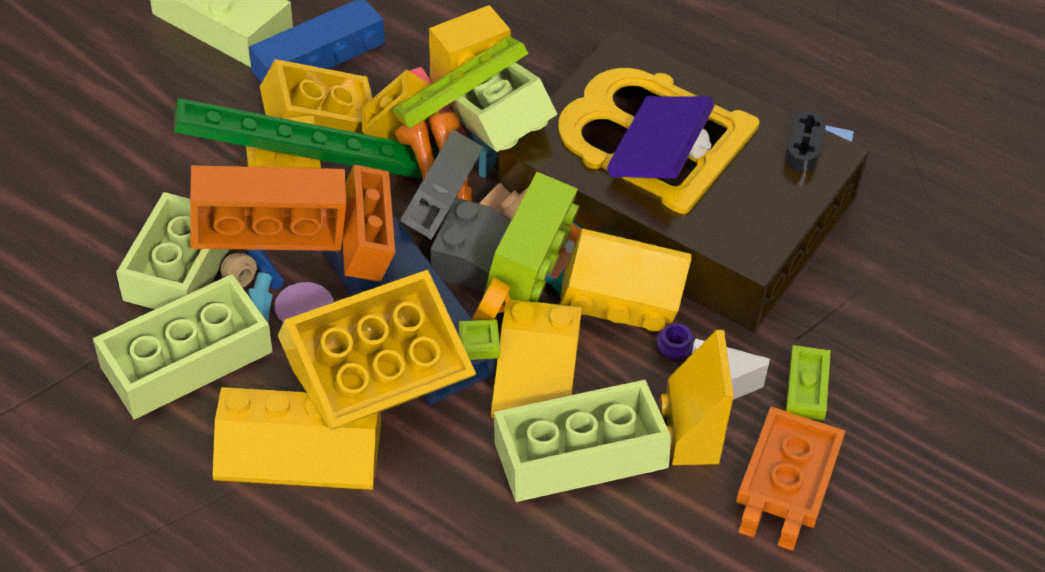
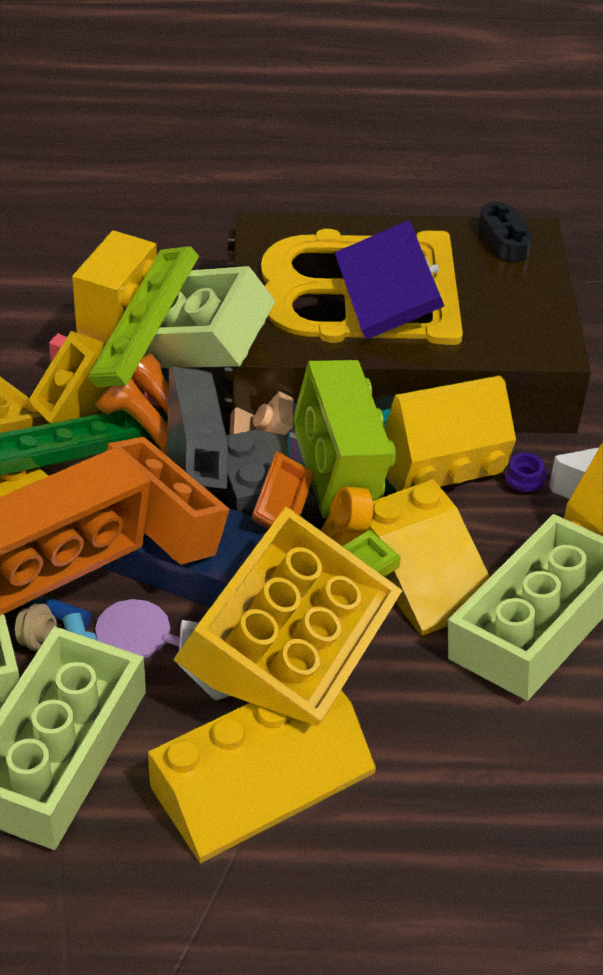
camera: 35 degrees left, 5 degrees down
none -> orange tile [252,451,315,530]

